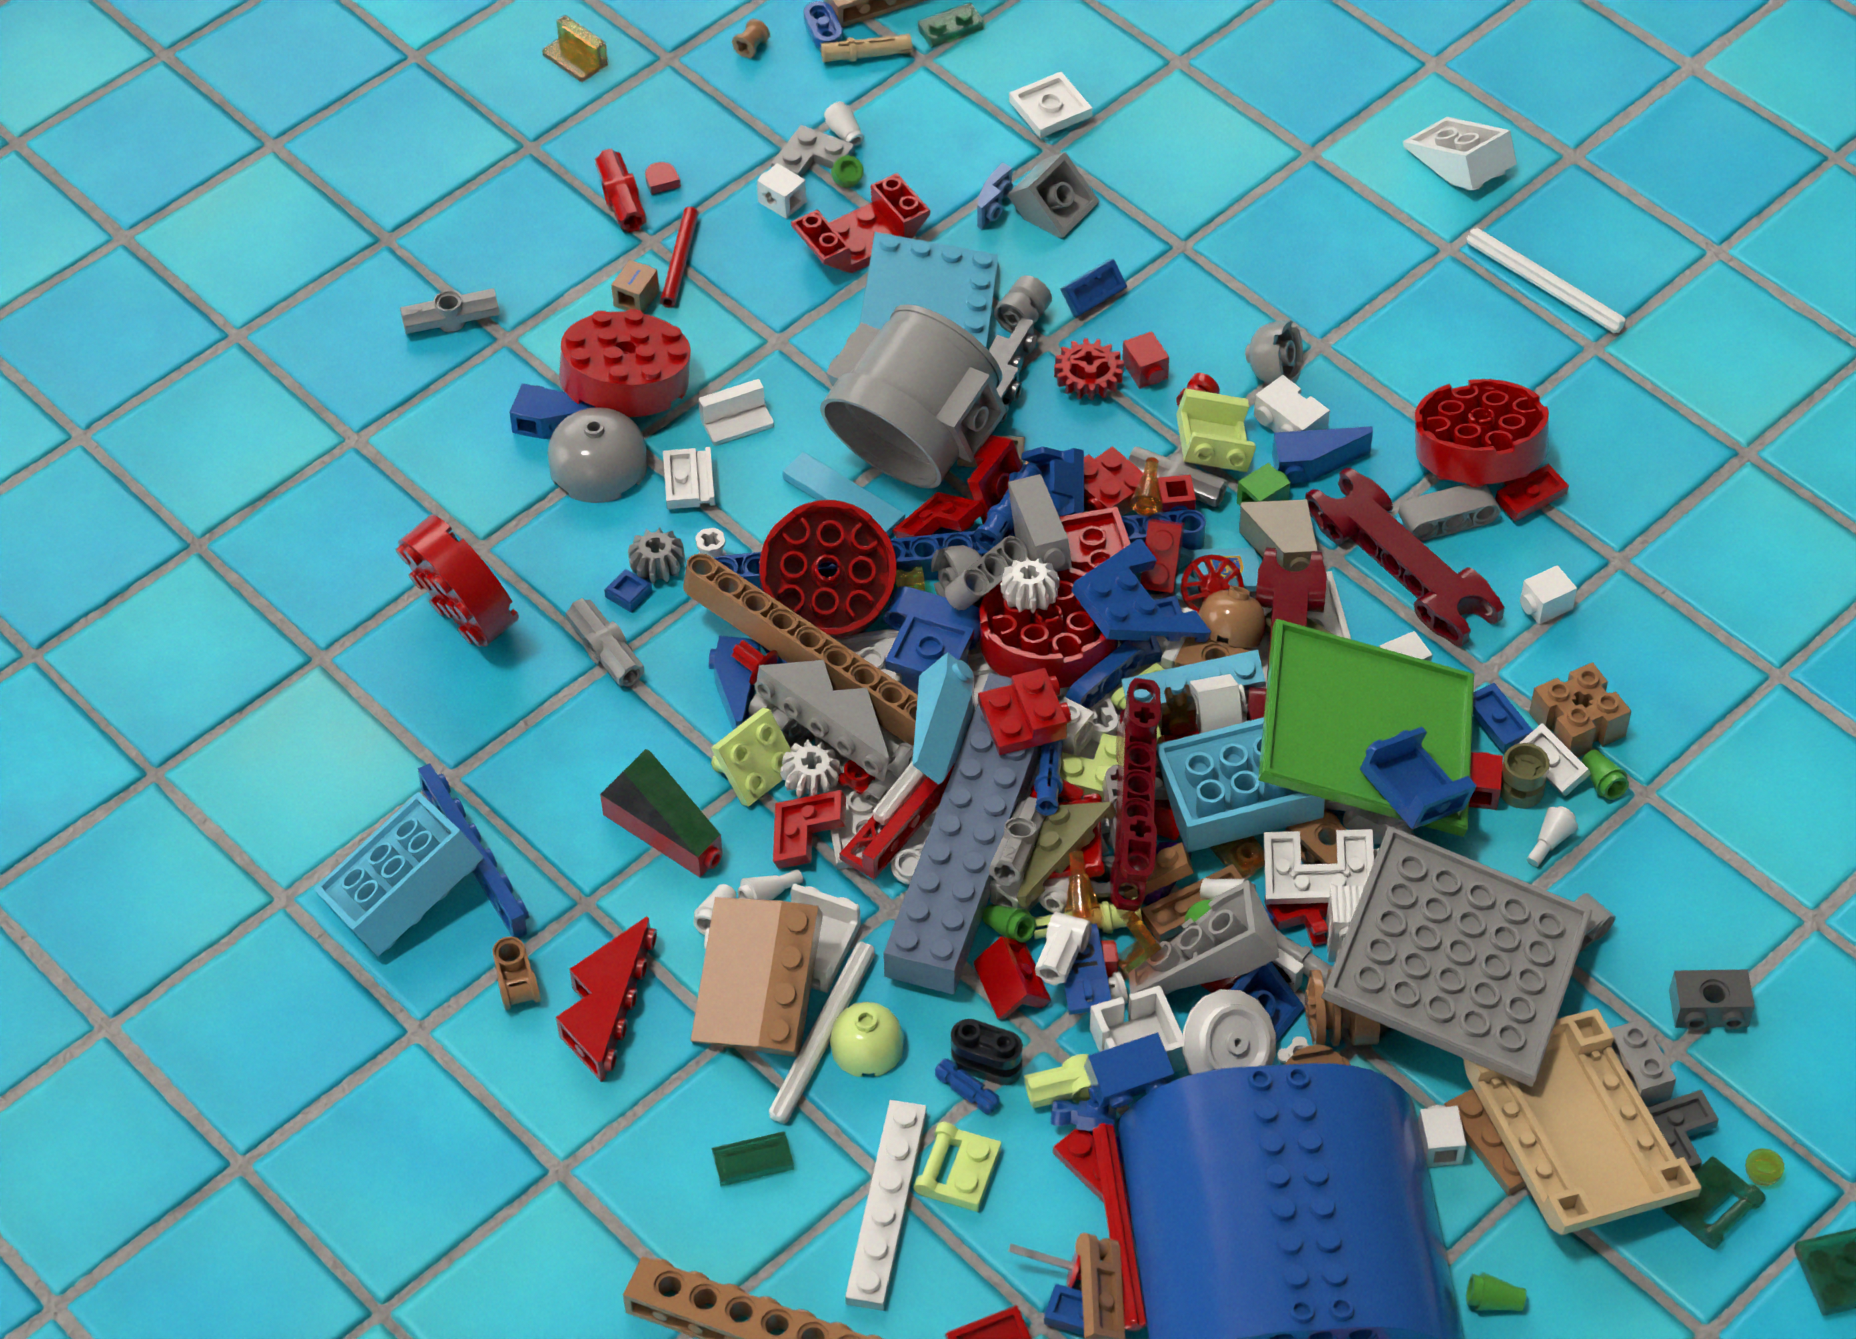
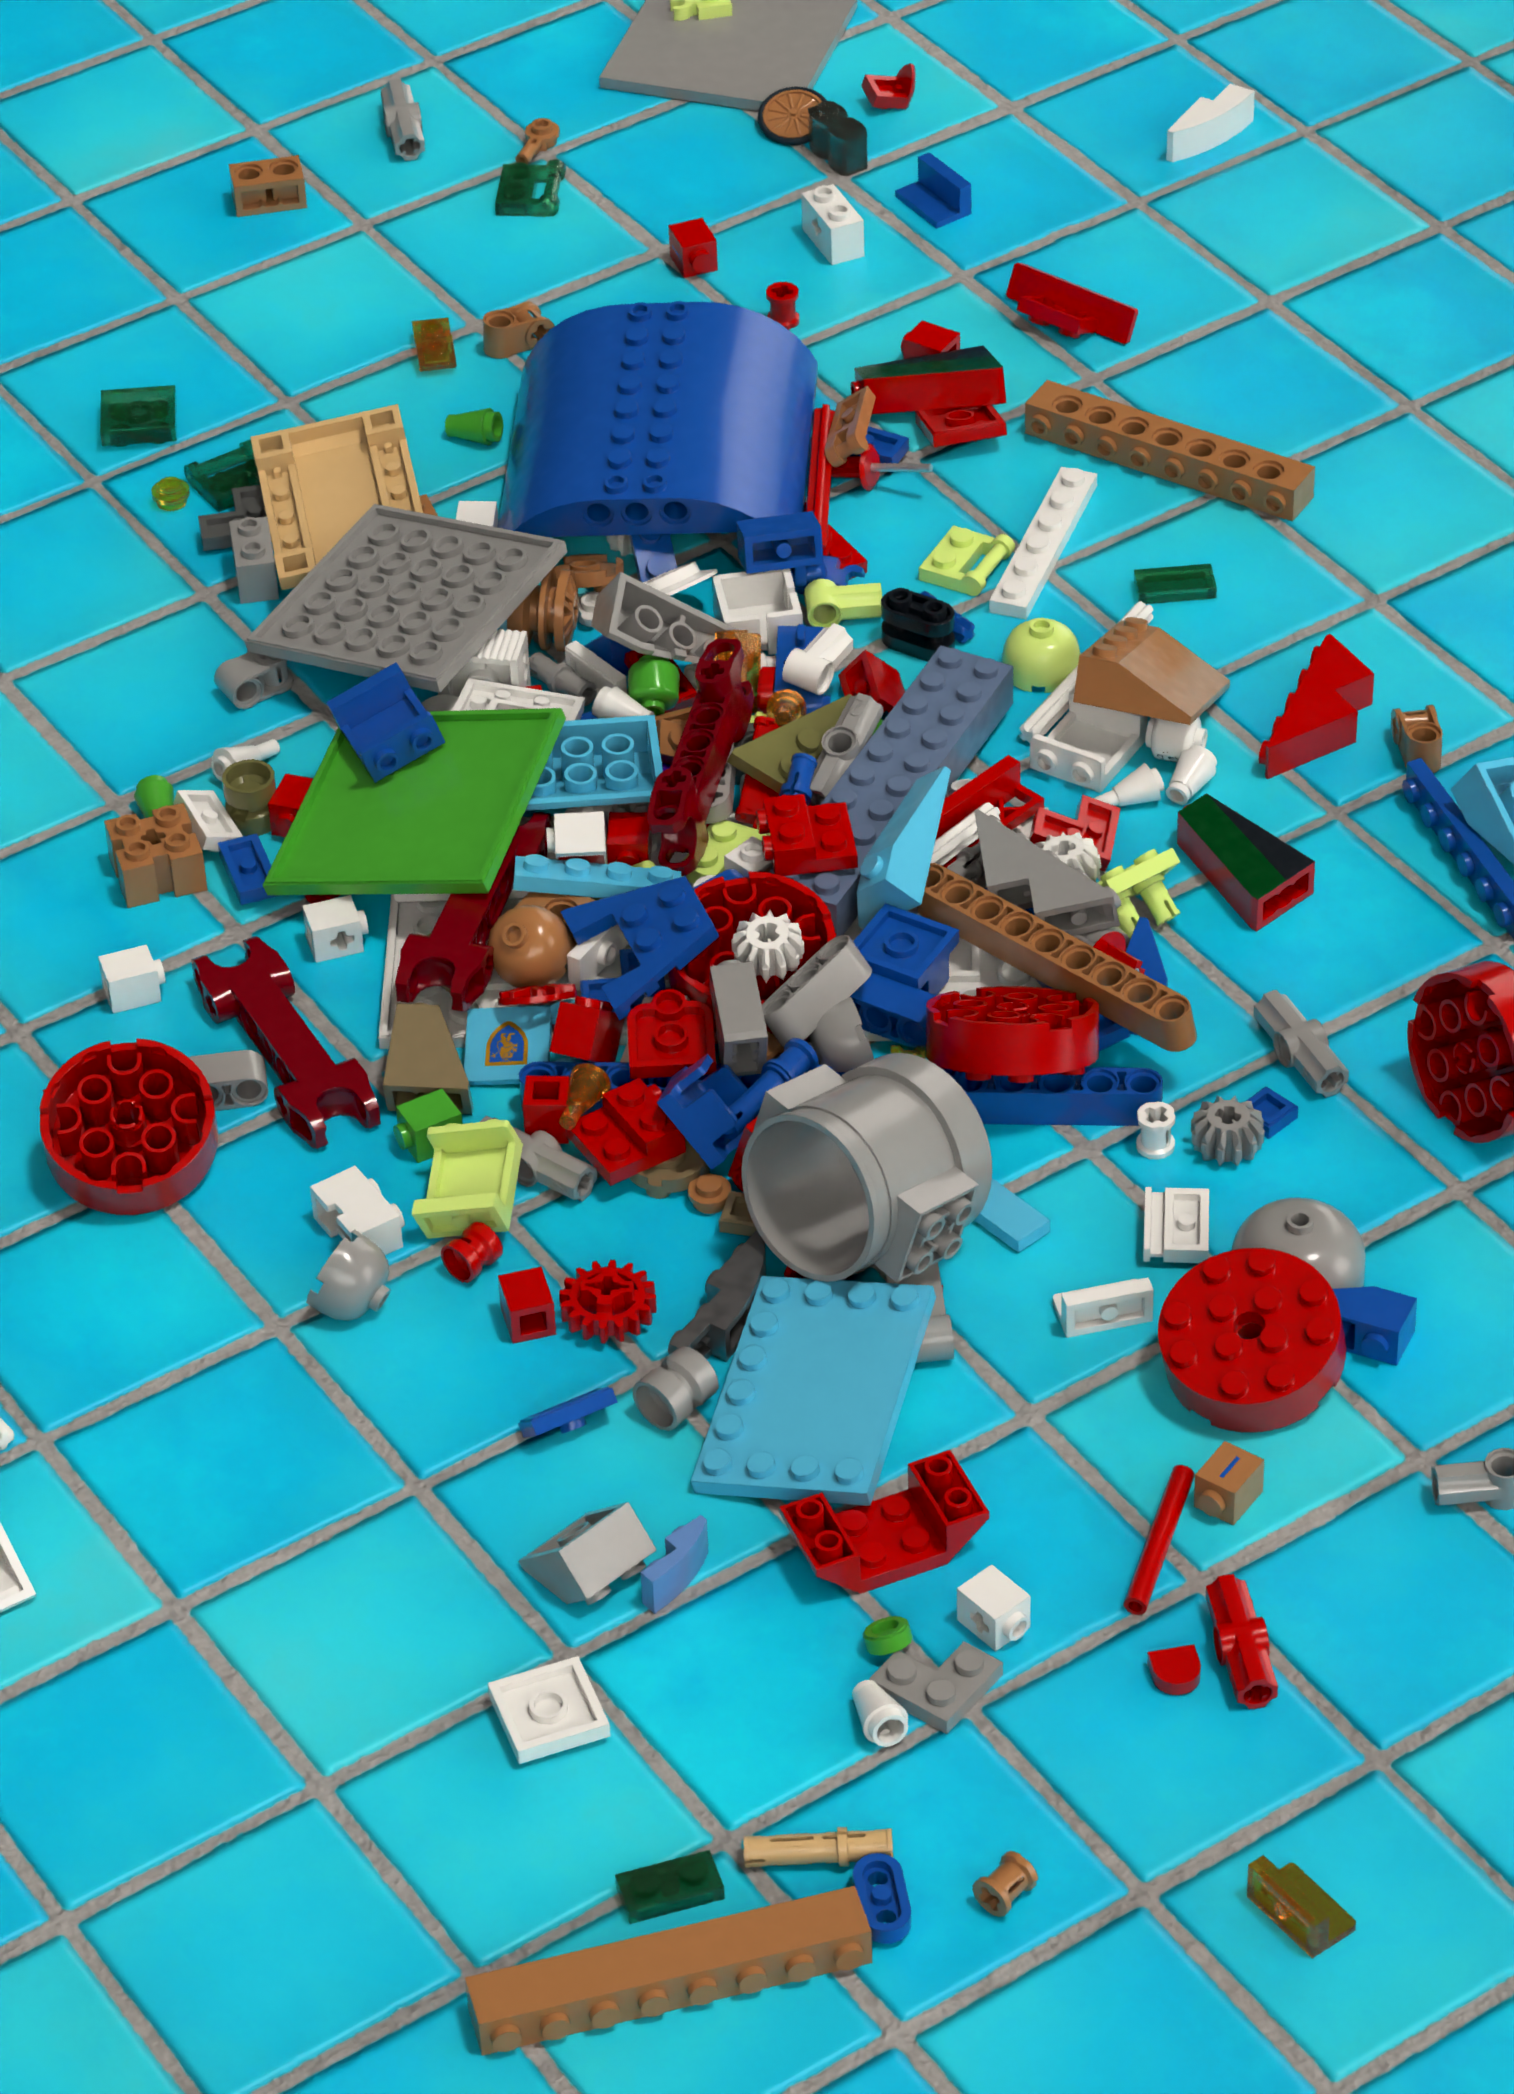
camera: 170 degrees left, 10 degrees down
dark brown plate [1158,684,1197,736] -> none
blue slope [1272,426,1373,484] -> none
dark grey brick [1669,969,1754,1030] -> none

